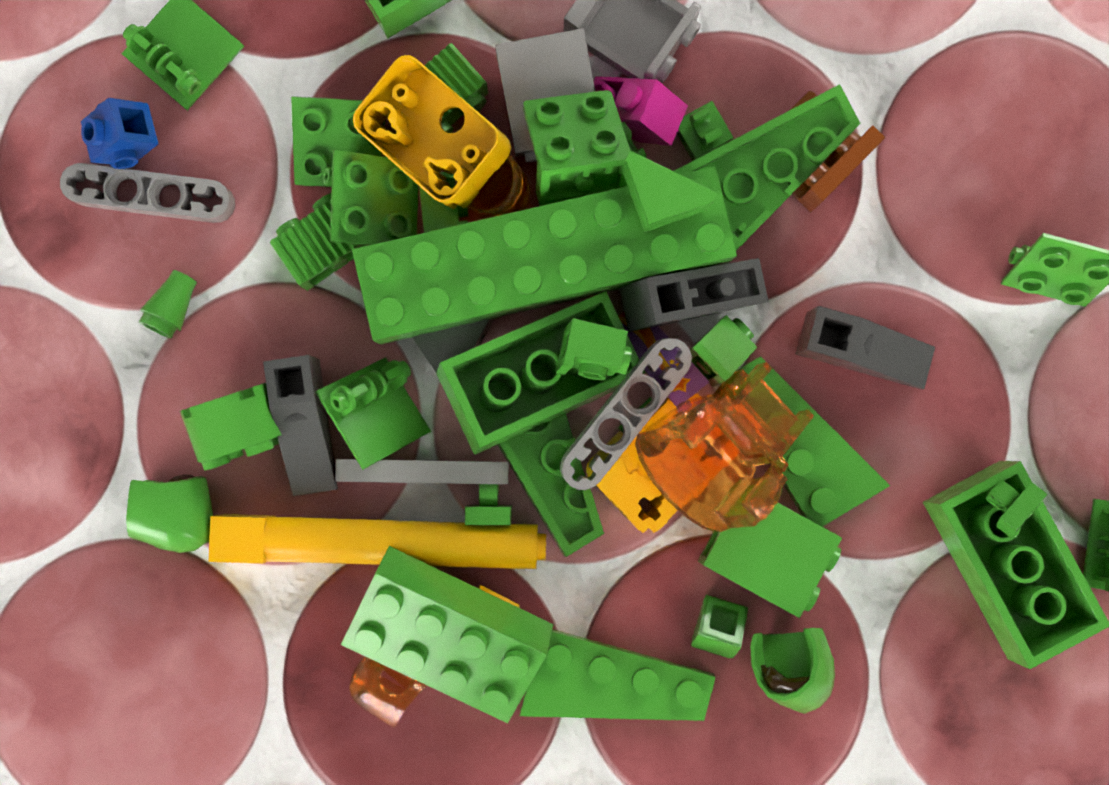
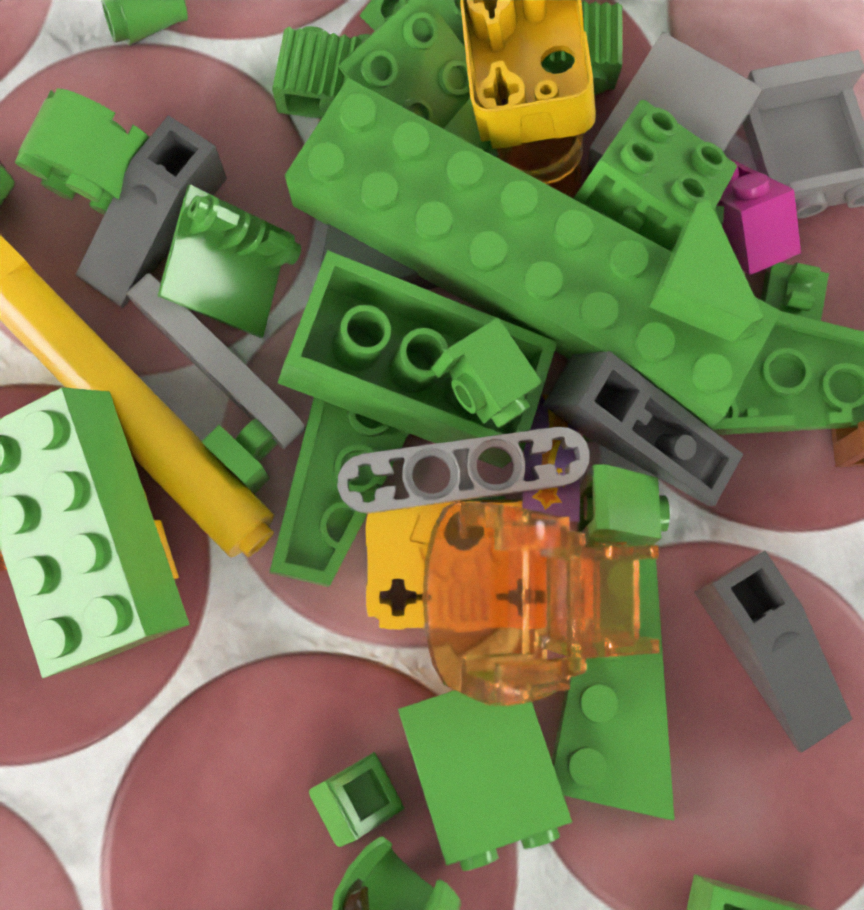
camera: 40 degrees right, 10 degrees down
bright green wing [520,629,716,721] -> none

